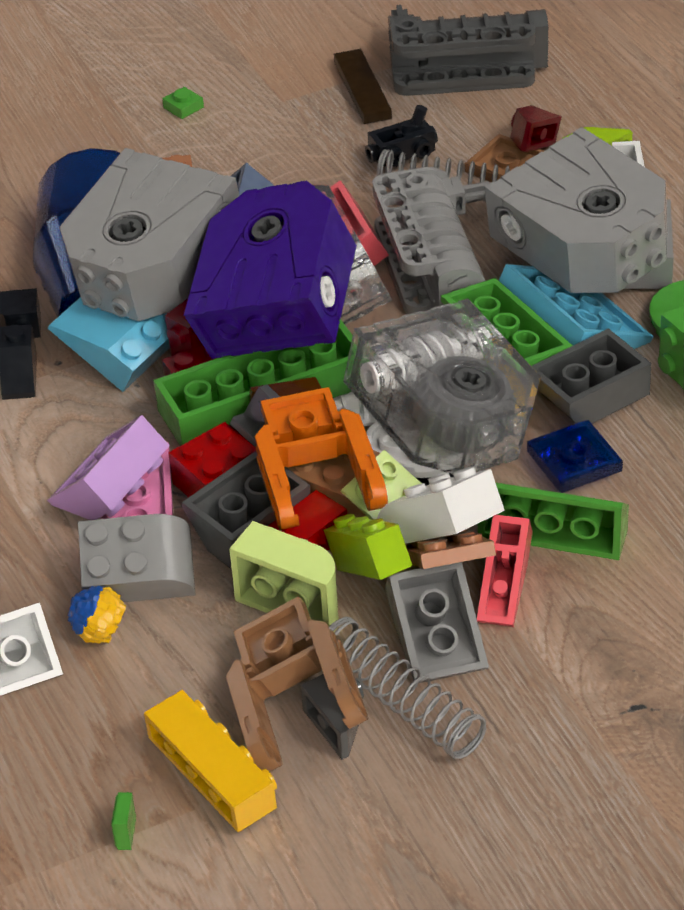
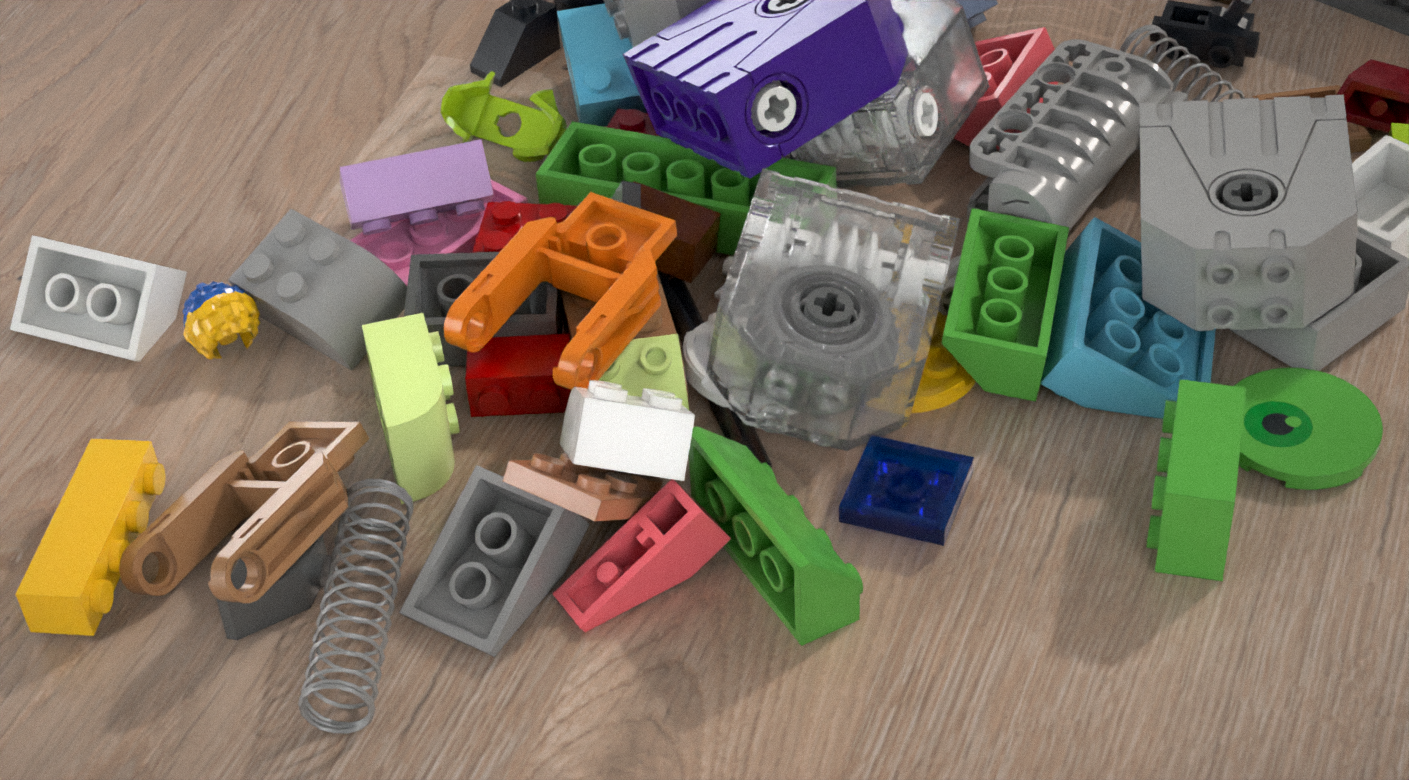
camera: 45 degrees right, 0 degrees up
lime brick [324,514,413,580] -> none
dark grey brick [527,328,652,425] -> none
none -> lime piece [440,71,567,162]

